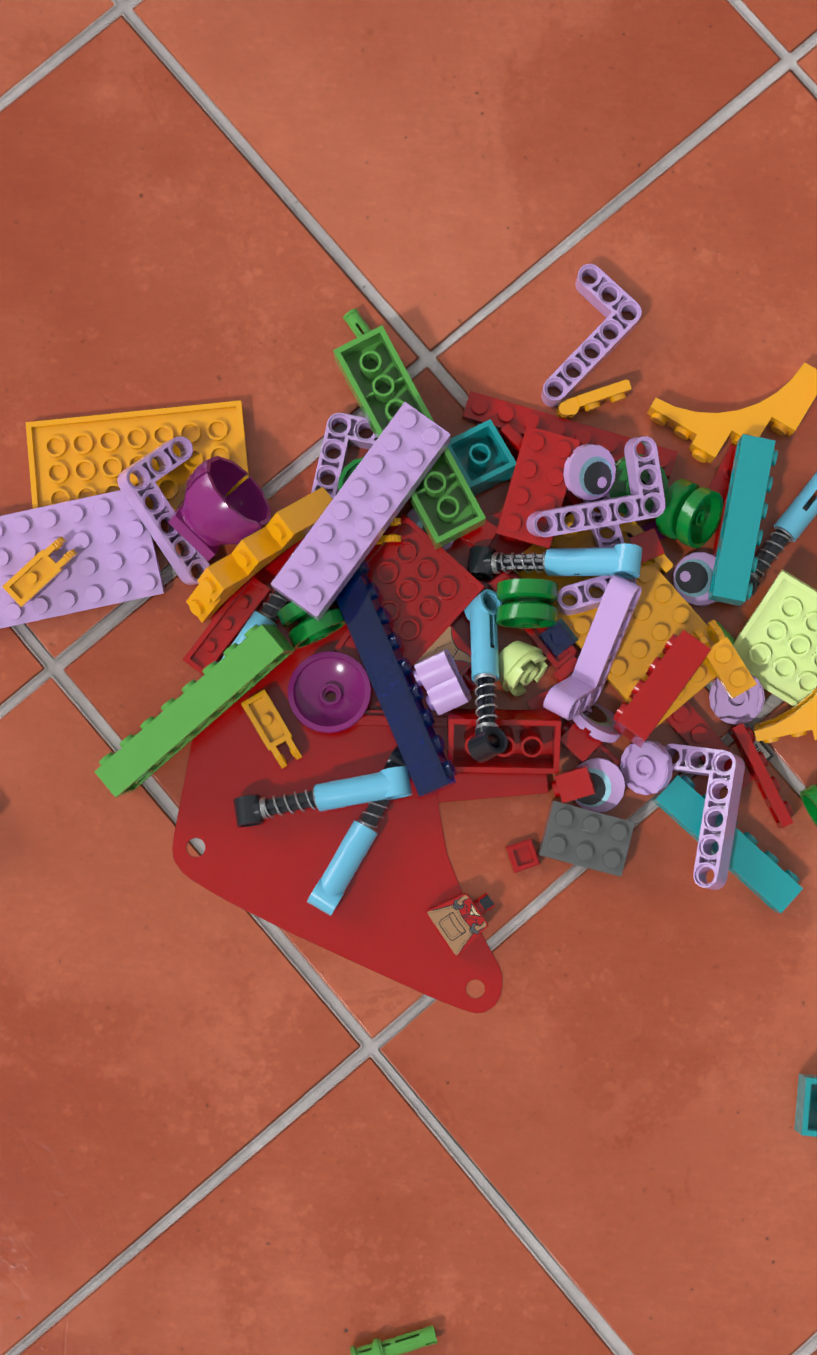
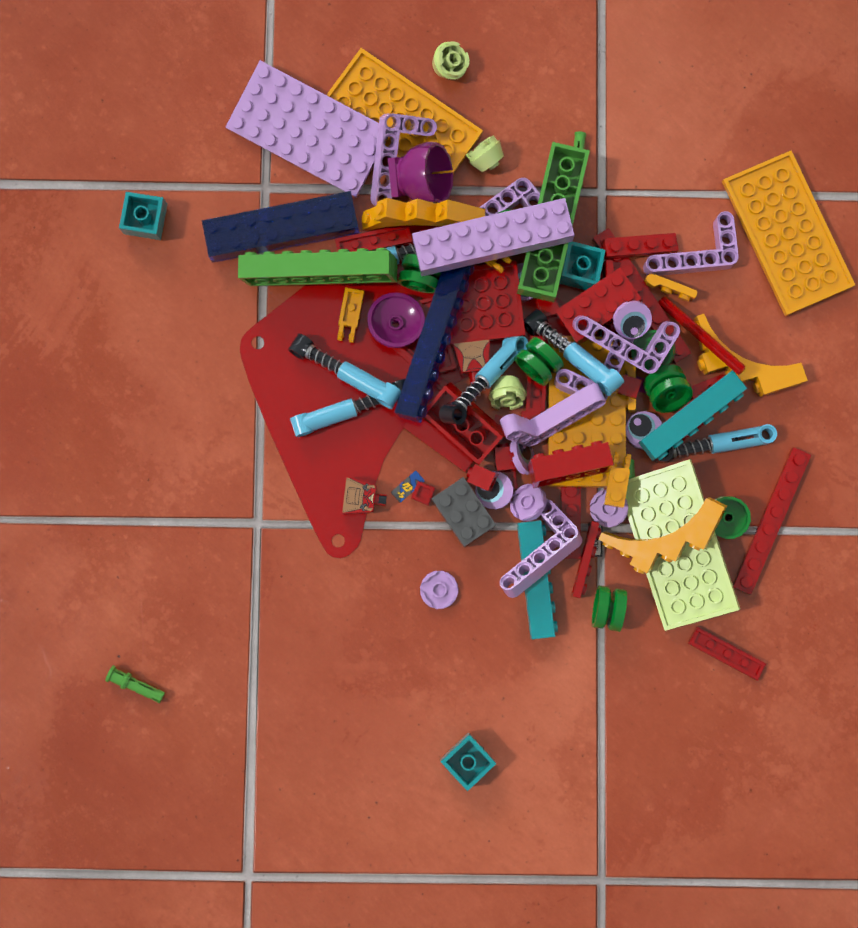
camera: 40 degrees right, 0 degrees up
light orange hinge [2,536,78,607] -> none
lavender brick [413,649,471,715] -> none
clear blue plate [539,618,579,657] -> none
none -> clear blue brick [202,191,359,263]
none -> sticker [391,471,425,502]
none -> lavender tile [420,571,458,609]
none -> yellowish green cone [432,41,469,79]
none -> yellowish green cone [466,135,504,172]
none -> red plate [602,233,679,259]
none -> red axle [658,297,745,375]
none -> light orange plate [722,150,855,316]

